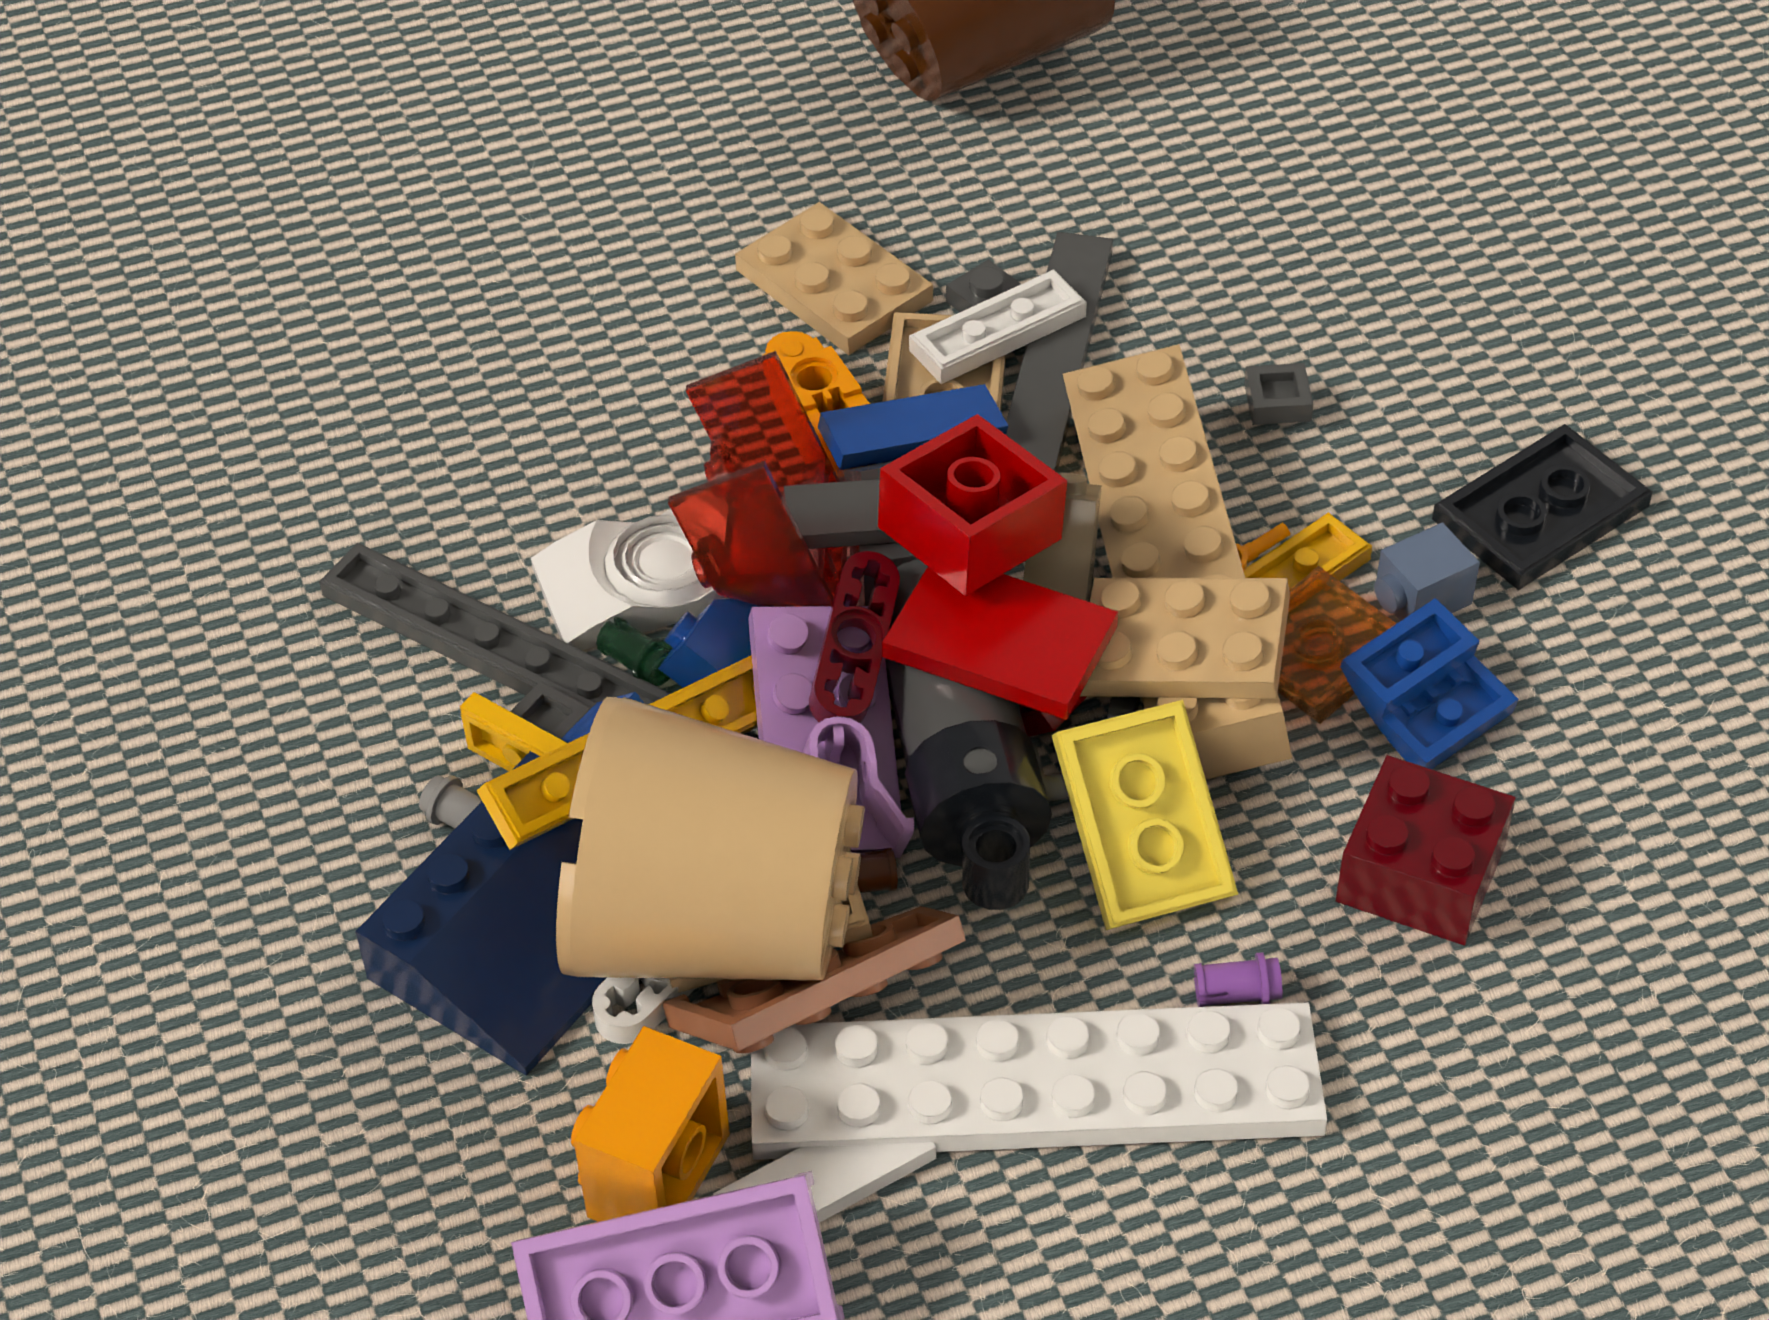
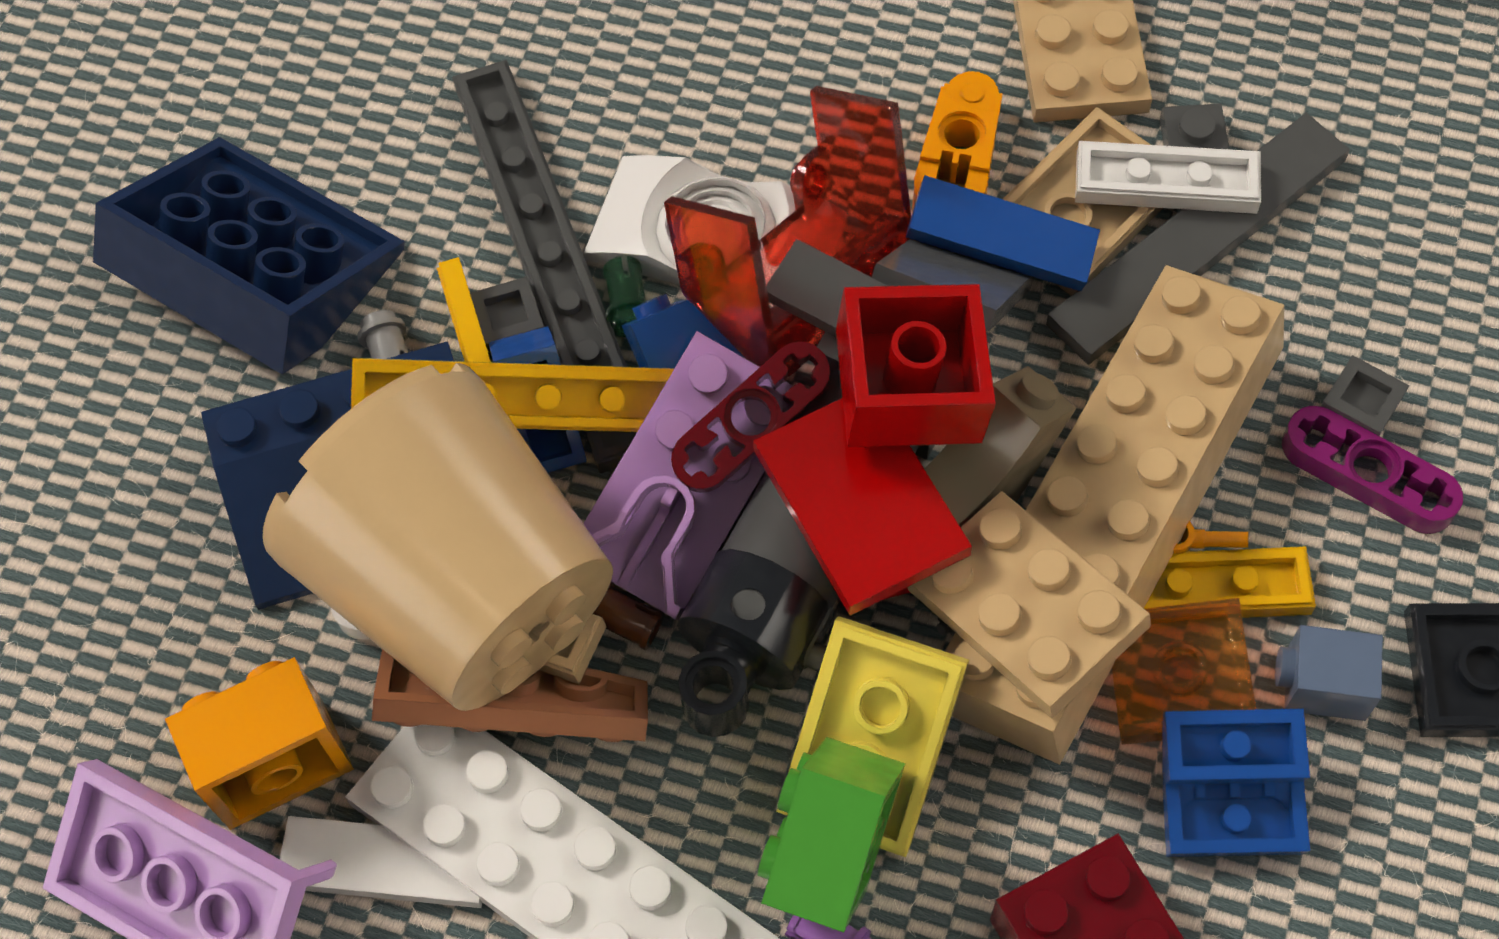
camera: 40 degrees right, 15 degrees up
none -> dark blue slope [93,137,405,375]
none -> bright green brick [757,737,906,933]
none -> magenta beam [1282,406,1463,534]

